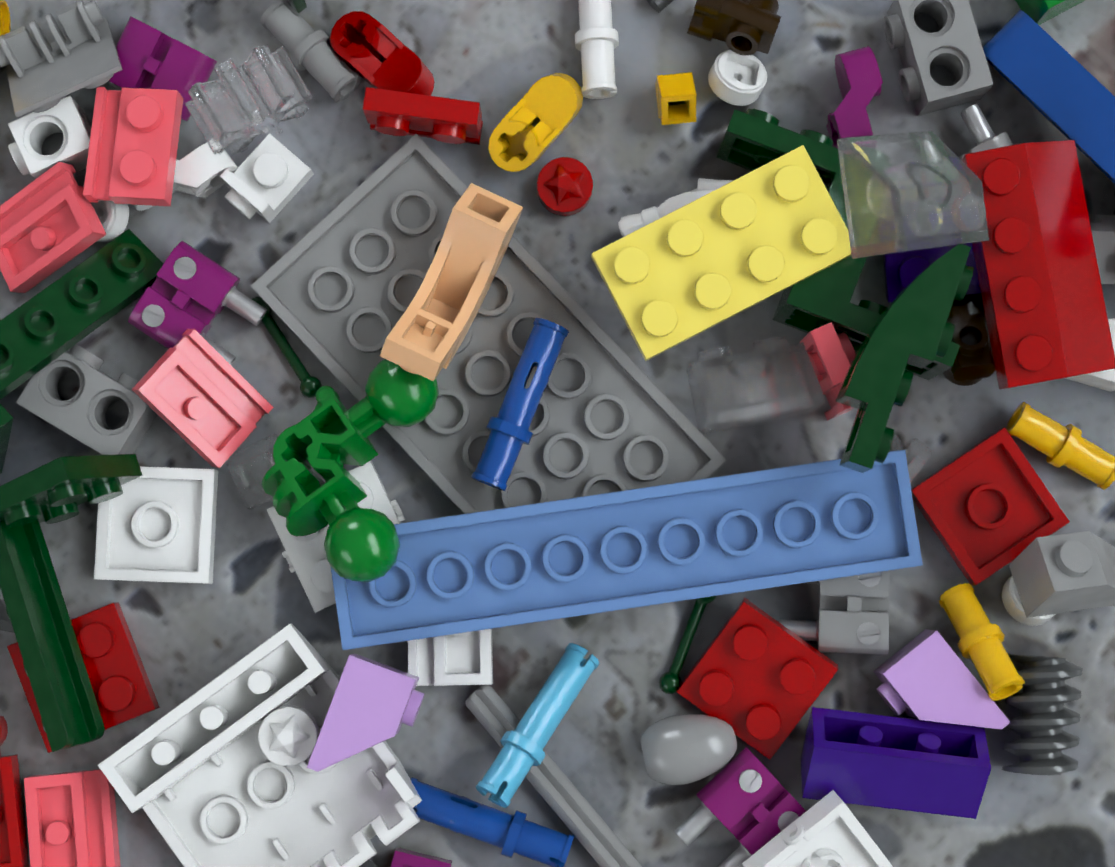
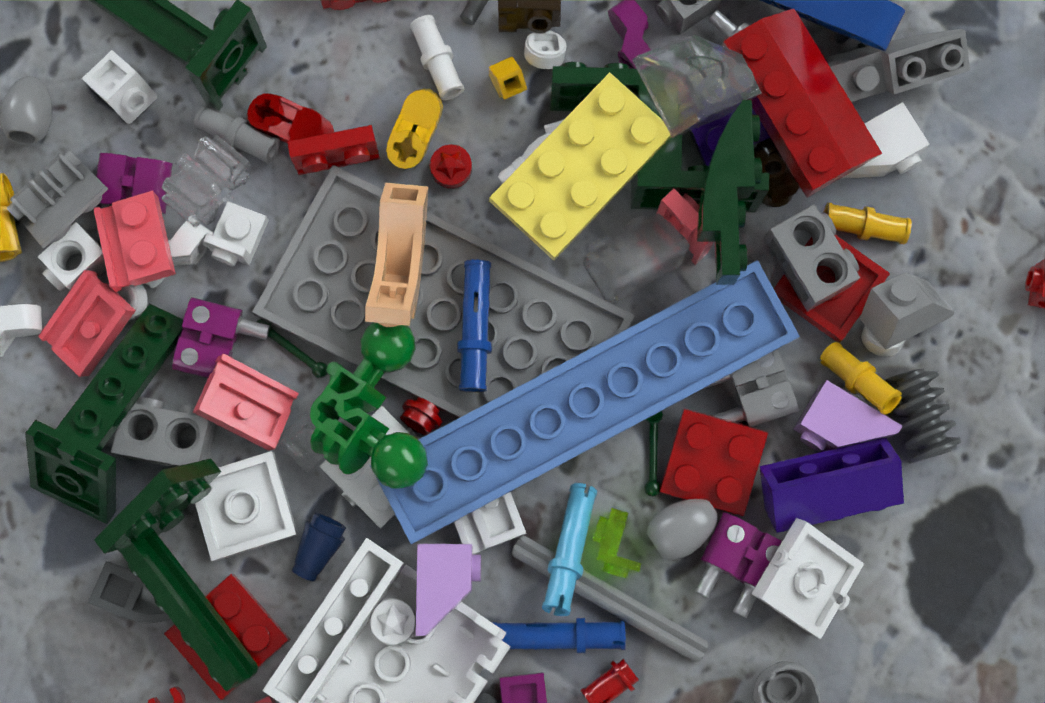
camera: 20 degrees left, 5 degrees down
none -> dark blue cone [292,513,346,582]
none -> red plate [400,397,442,436]
none -> clear neon green bracket [592,508,642,579]
none -> light grey brick [763,204,860,312]

